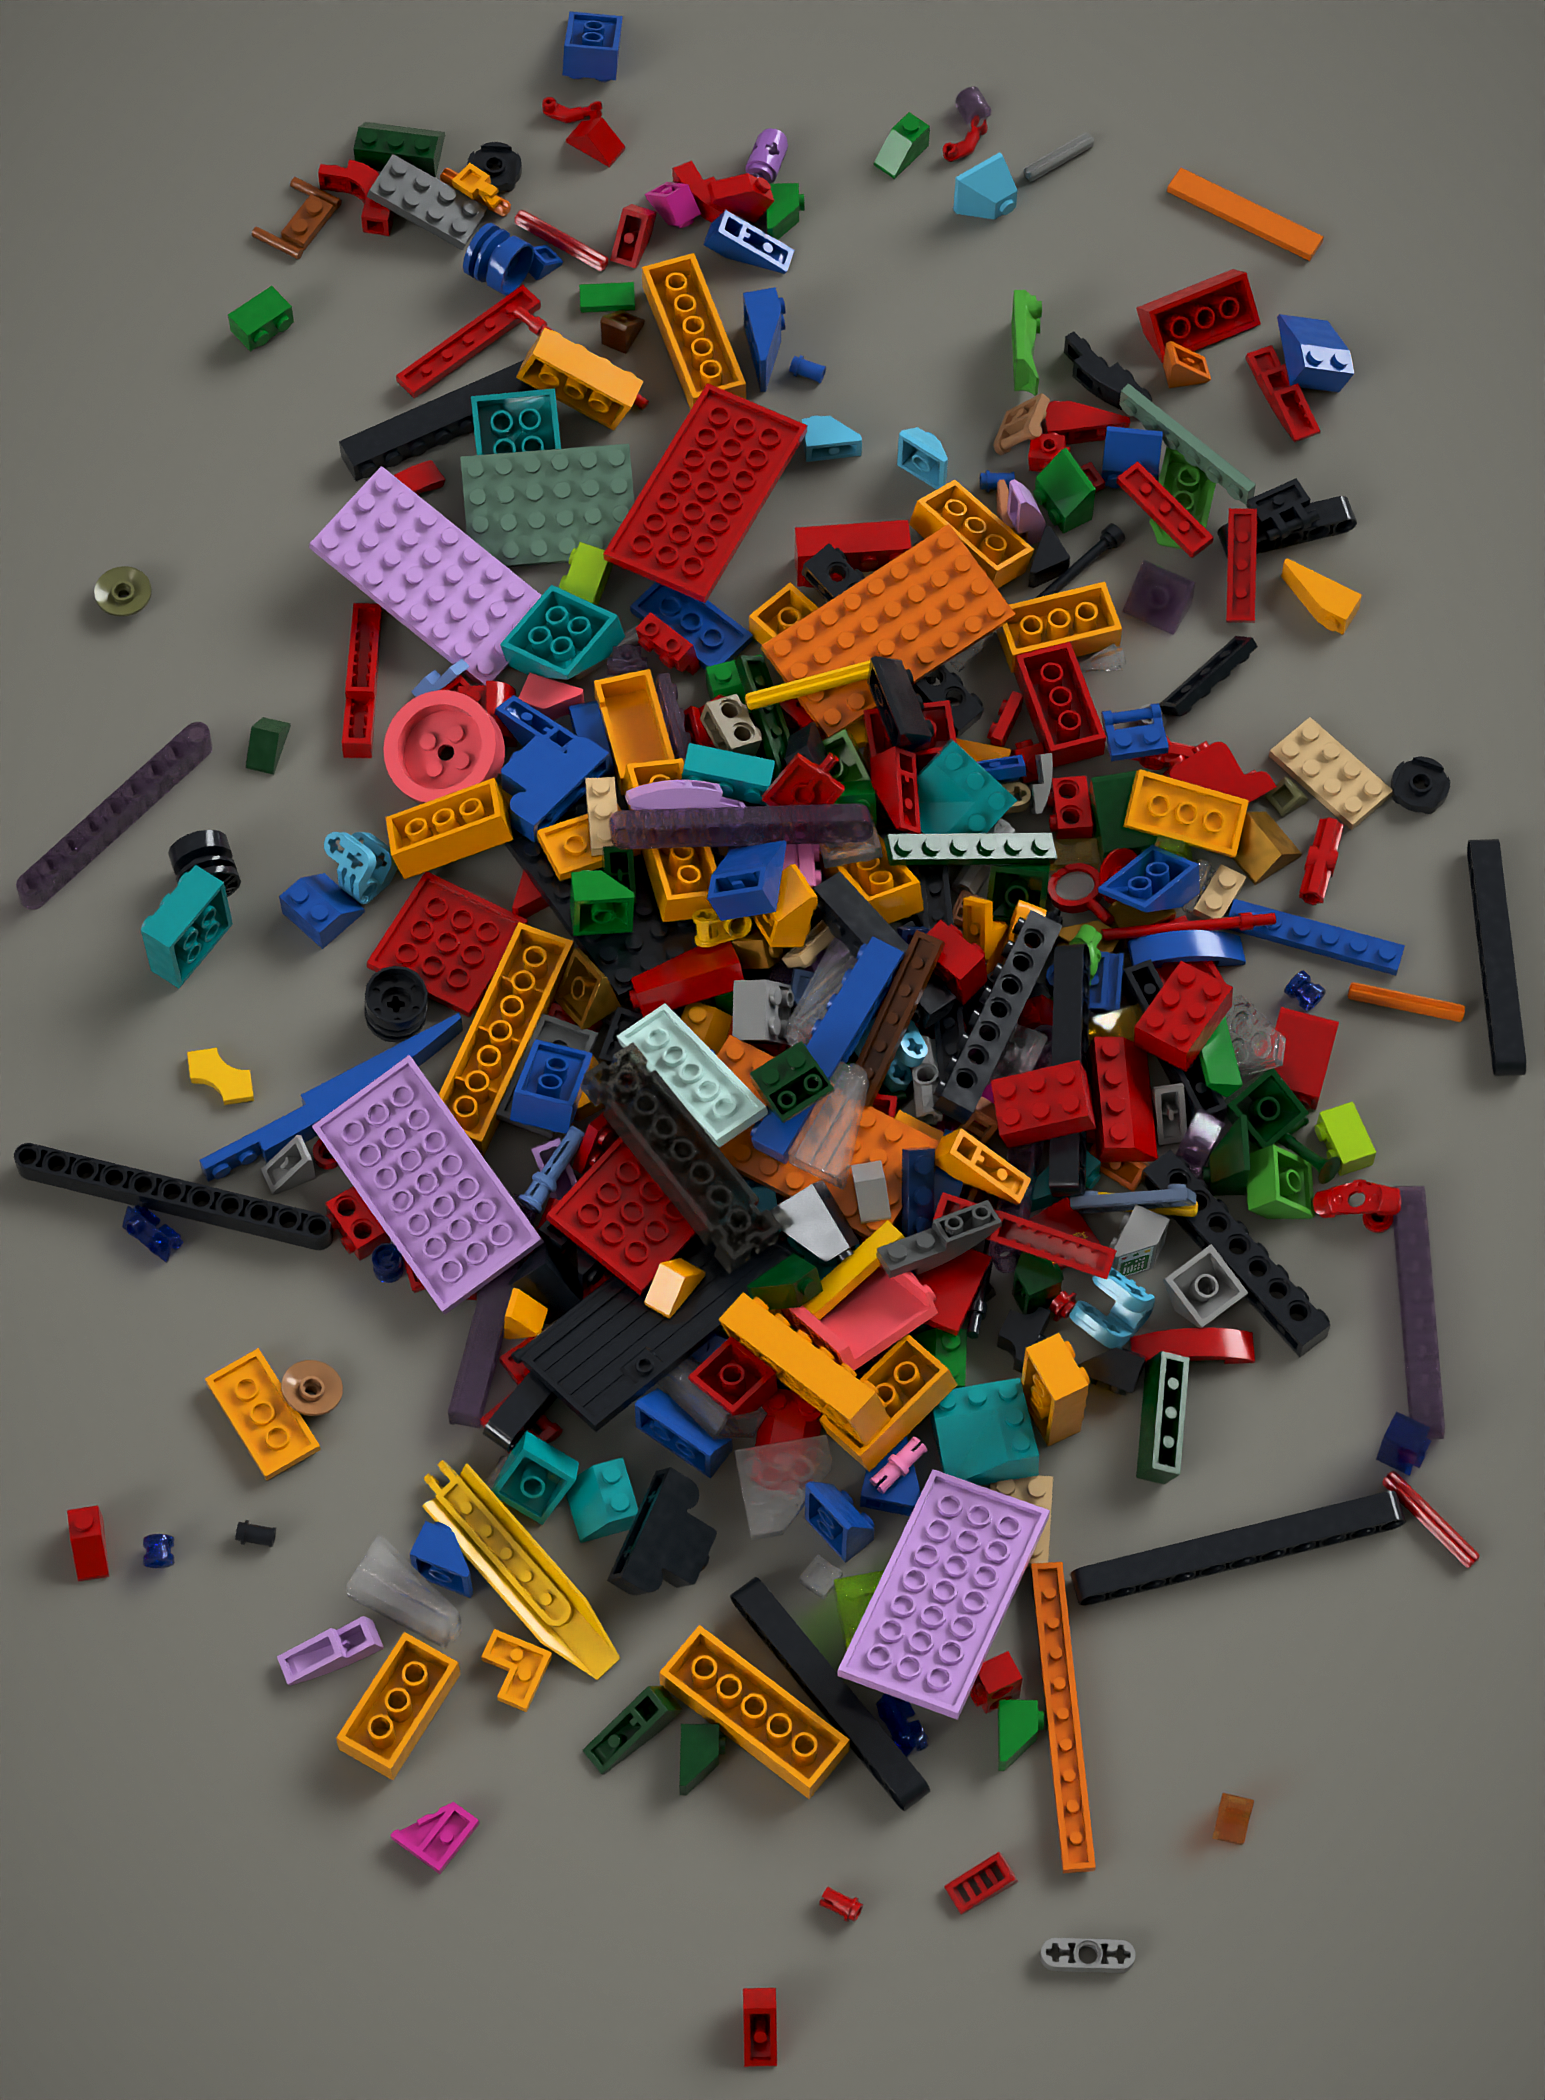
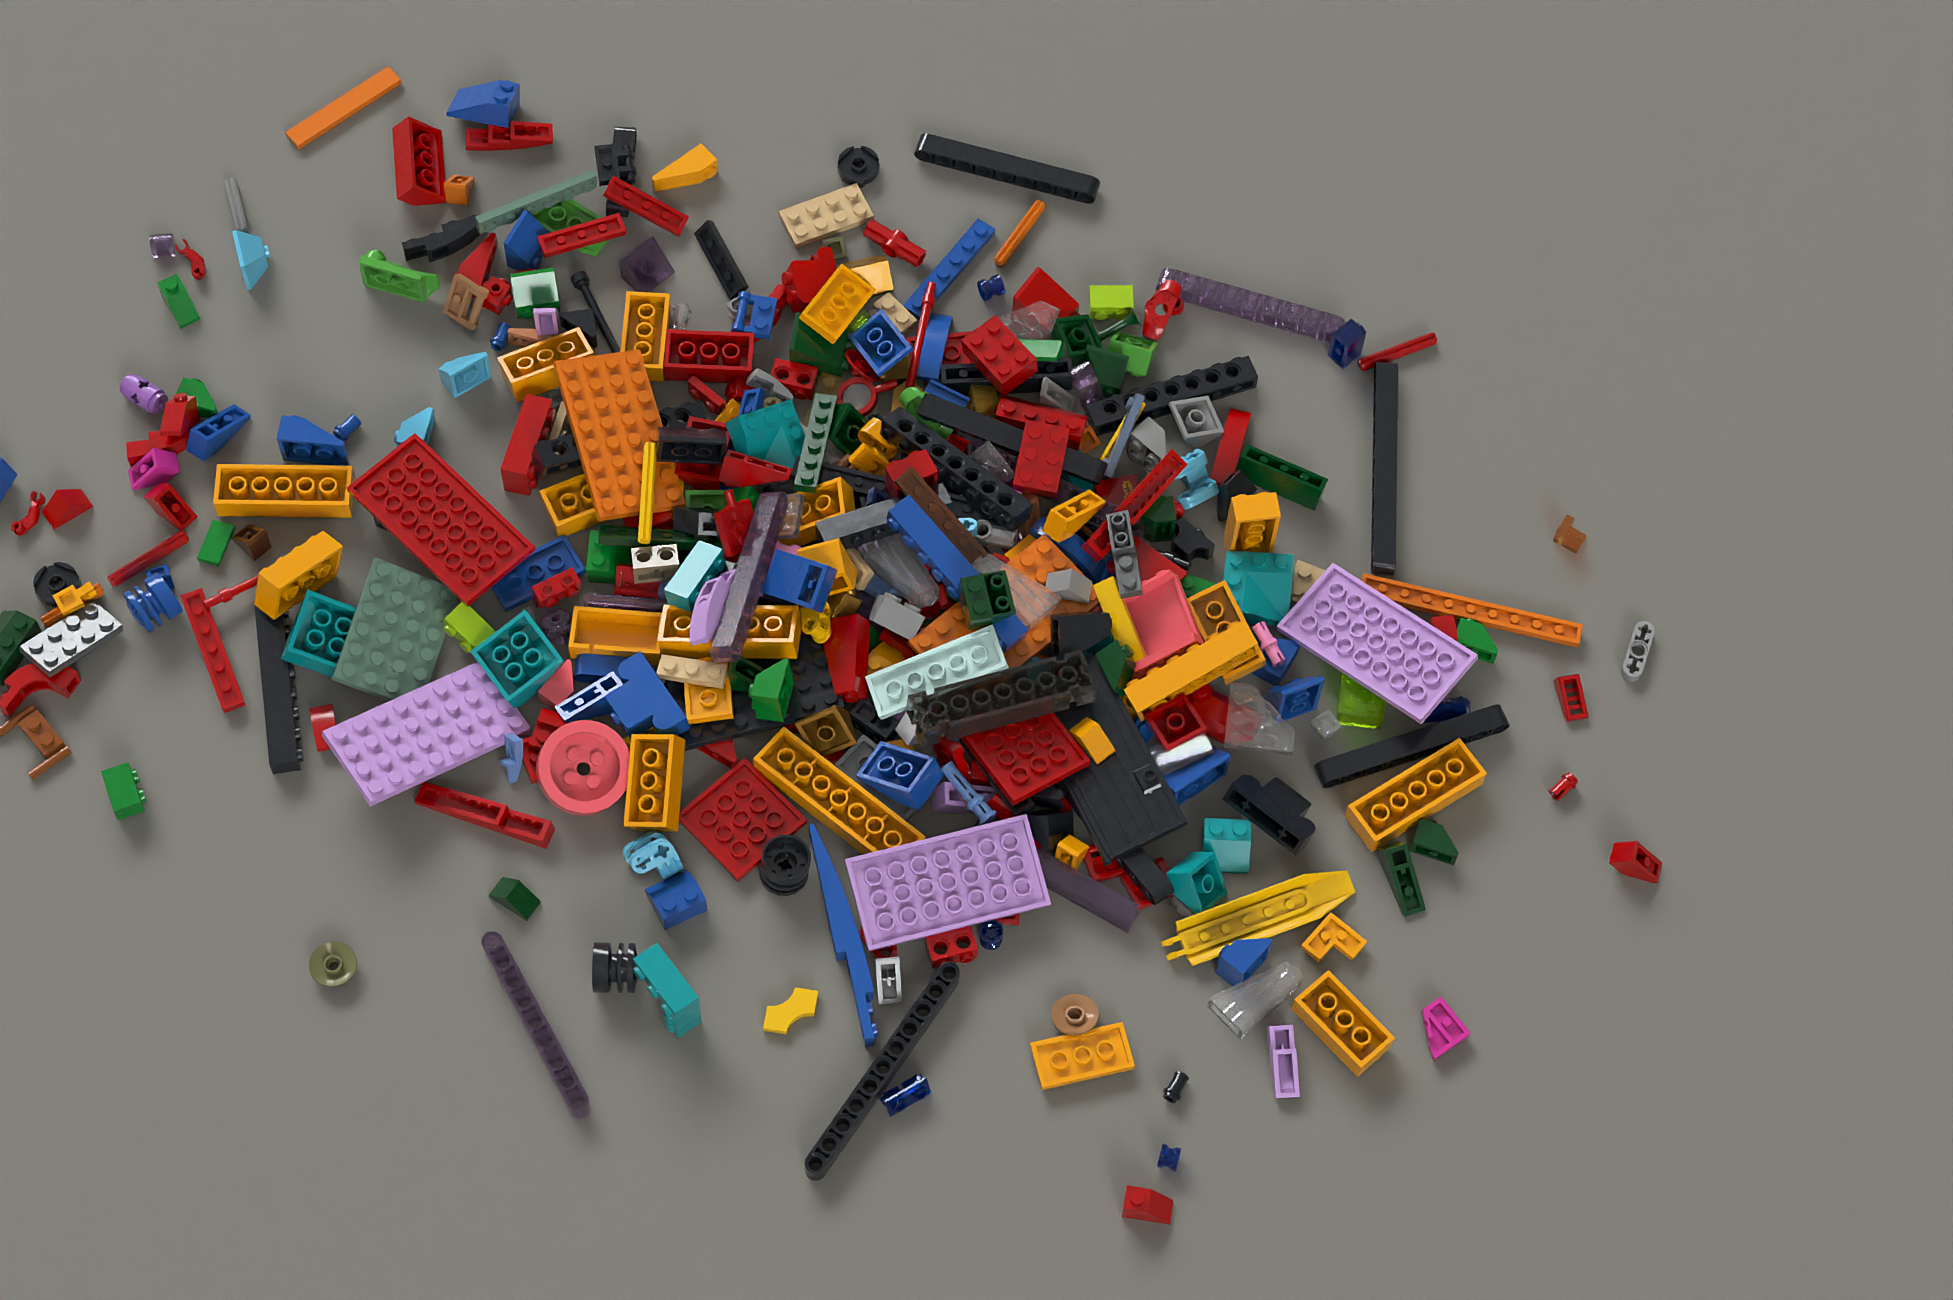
camera: 75 degrees left, 0 degrees up
dark blue plate [901,1147,935,1238] -> none

